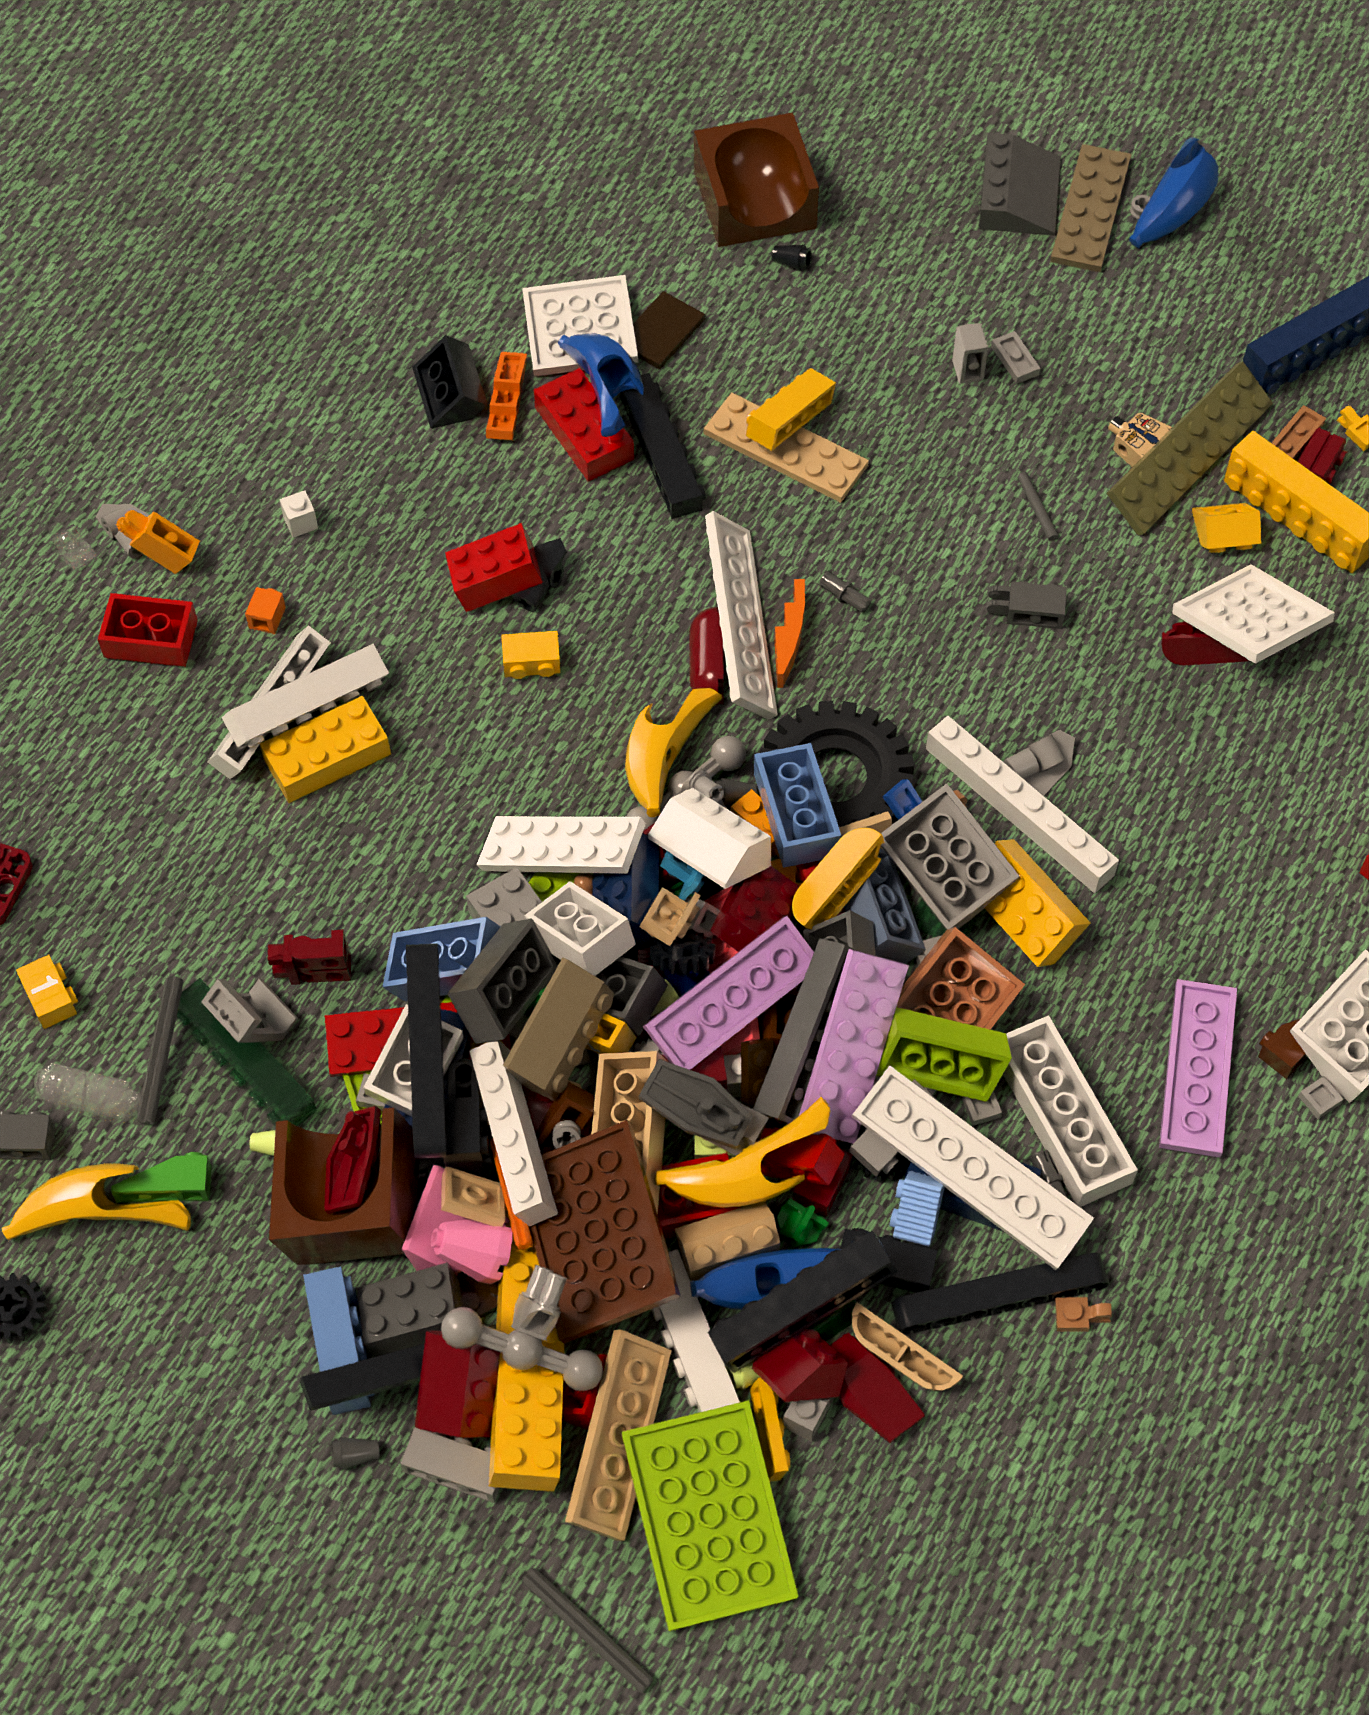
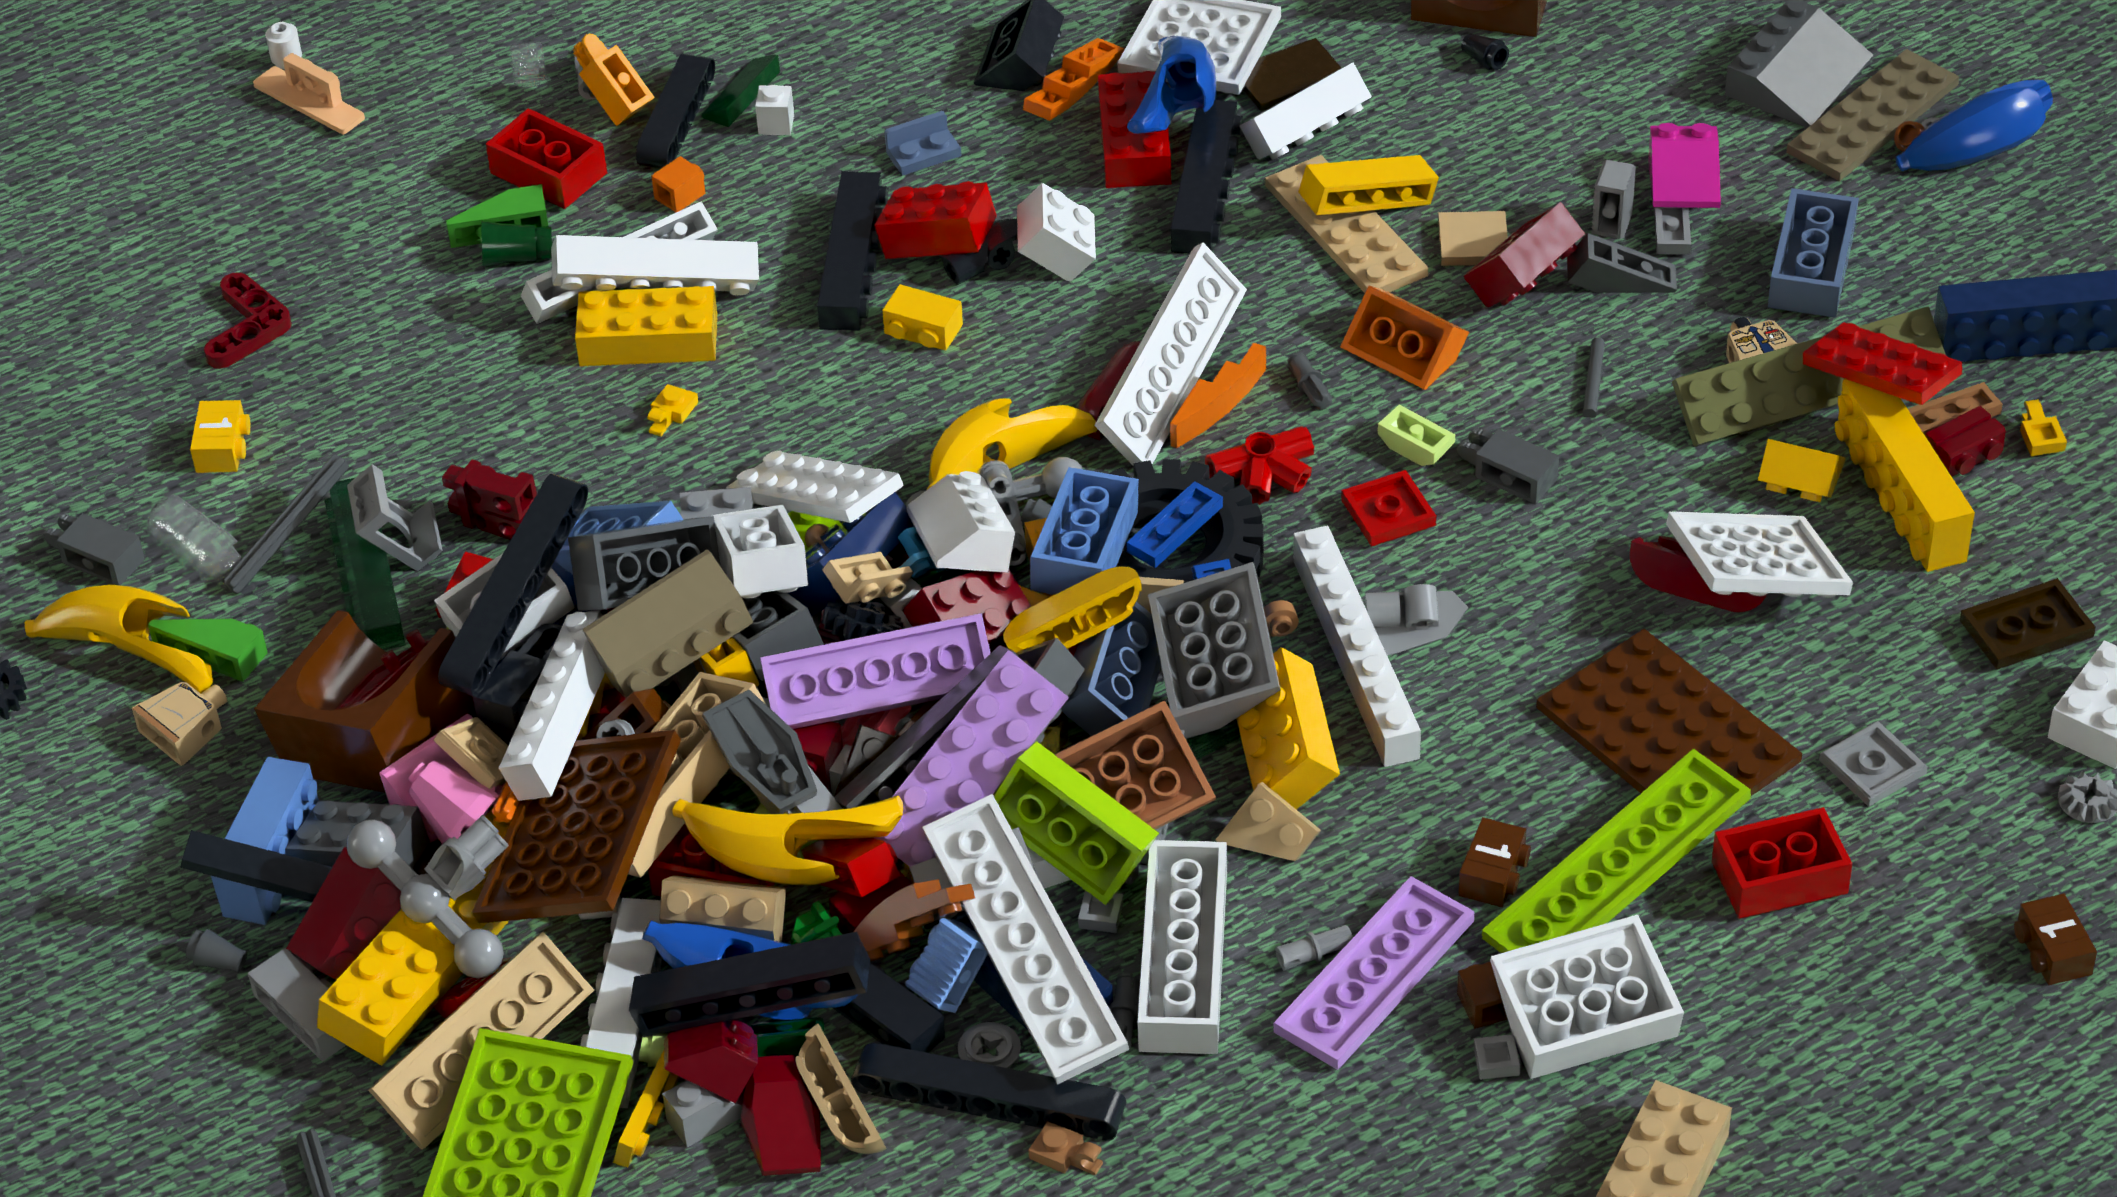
camera: 30 degrees right, 15 degrees down
none -> tan torso [132,682,227,766]
none -> bright green slope [446,184,548,248]
none -> dark green plant [481,220,552,267]
none -> black beam [636,54,715,168]
none -> yellow plate [647,384,698,437]
none -> dark green slope [701,55,780,127]
none -> black brick [817,171,888,331]
none -> dark orange slope [854,879,976,962]
none -> sand blue bracket [884,111,962,176]
none -> light grey gear [958,1022,1021,1068]
none -> white brick [1017,183,1096,281]
none -> blue plate [1127,481,1223,568]
none -> red piece [1205,426,1314,505]
none -> tan wing [1215,782,1321,861]
none -> white brick [1239,63,1371,160]
none -> light grey axle [1275,925,1353,971]
none -> orange slope [1340,285,1469,390]
none -> red plate [1341,470,1436,547]
none -> yellowish green slope [1378,405,1455,466]
none -> tan tile [1438,211,1508,266]
none -> reddish brown brick [1459,817,1531,908]
none -> brick [1463,202,1585,308]
none -> lime plate [1482,749,1751,953]
none -> reddish brown plate [1536,629,1802,796]
none -> dark grey slope [1567,233,1677,293]
none -> dark pink slope [1648,123,1721,208]
none -> sand blue brick [1768,188,1859,318]
none -> red plate [1803,322,1962,405]
none -> dark orange plate [1894,121,1925,152]

